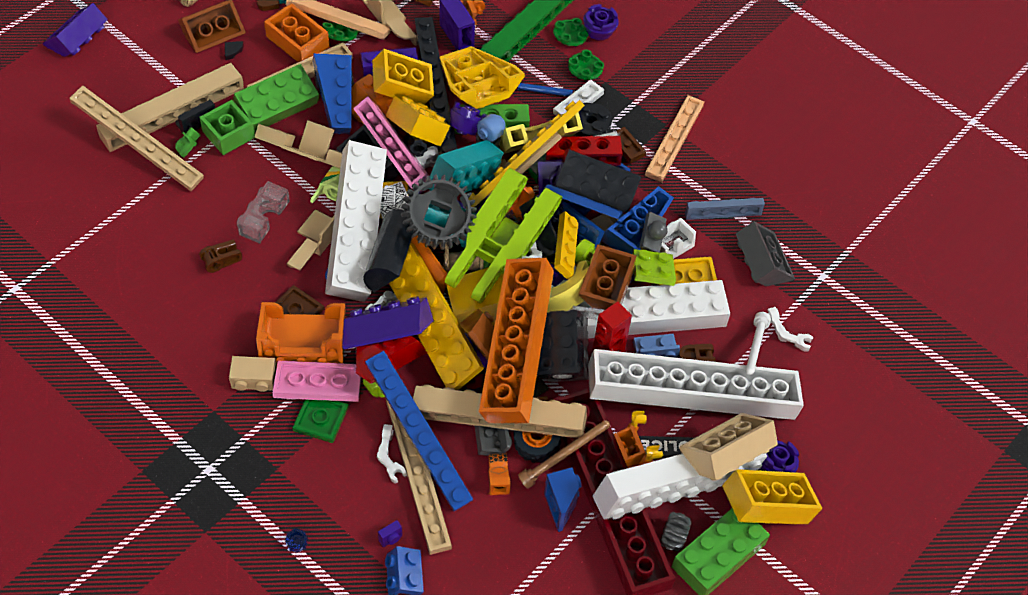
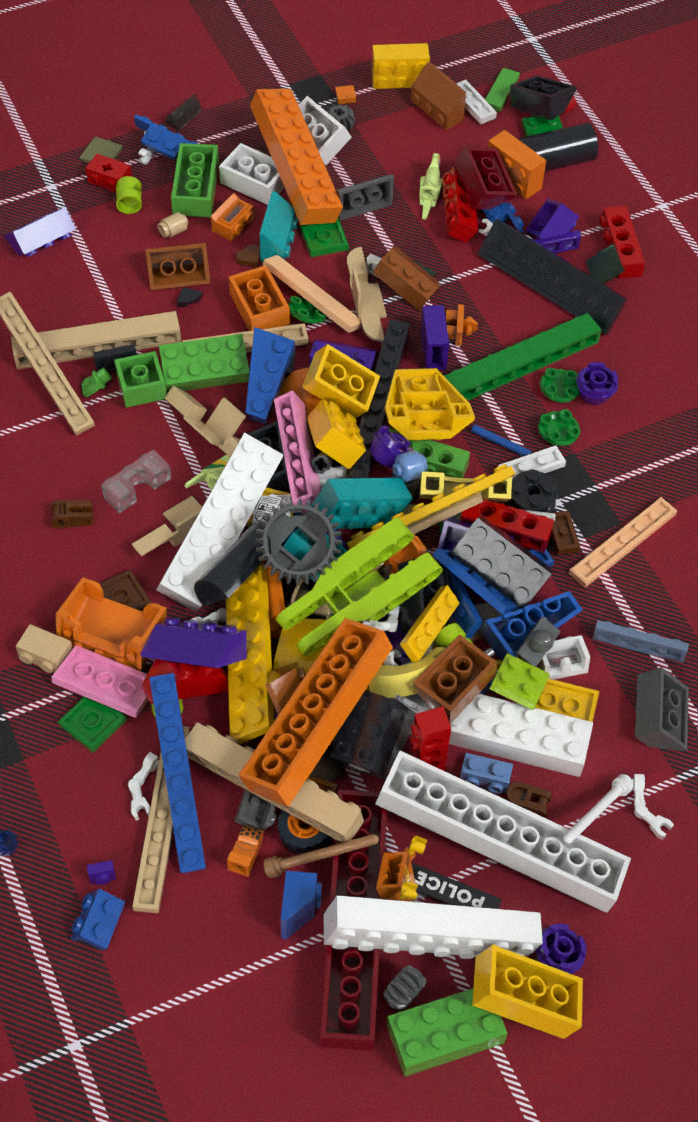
camera: 25 degrees right, 0 degrees up
tan slope [680,413,778,480] -> none

